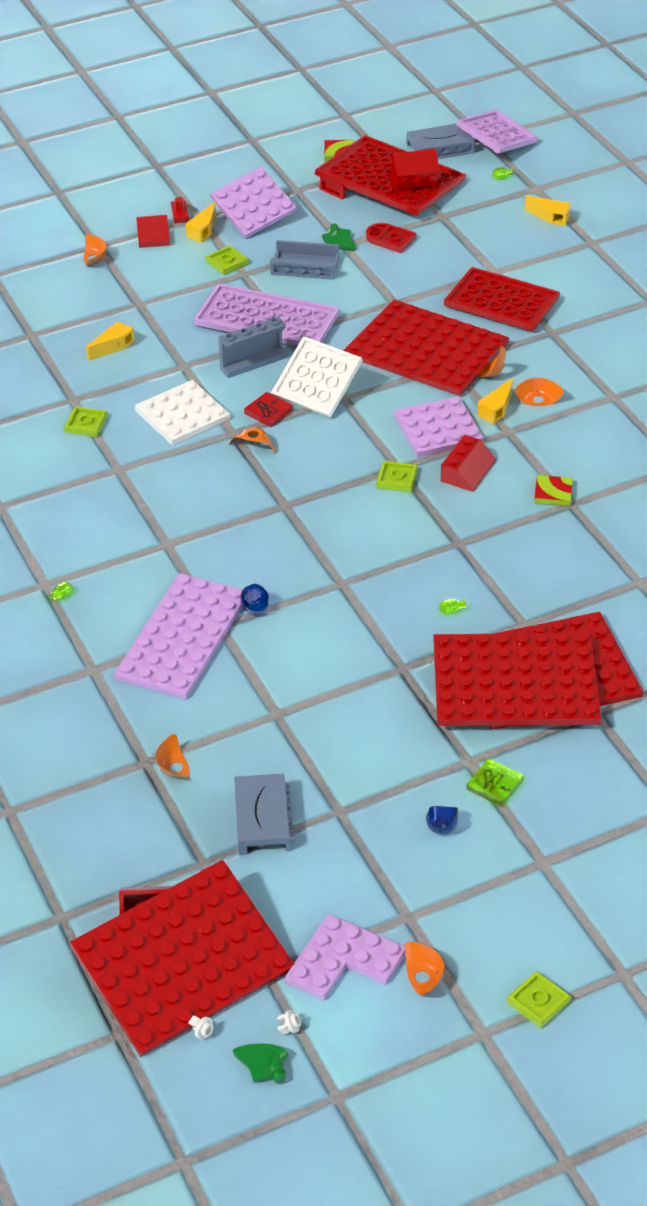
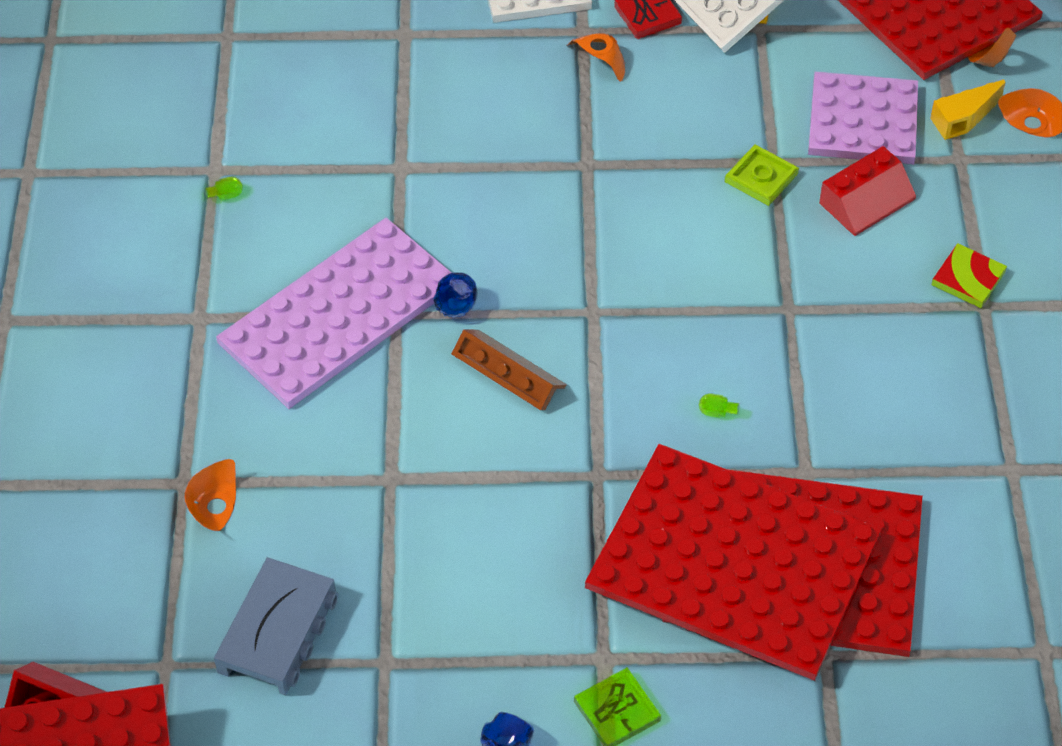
camera: 25 degrees right, 10 degrees up
none -> dark orange panel [451,329,567,410]

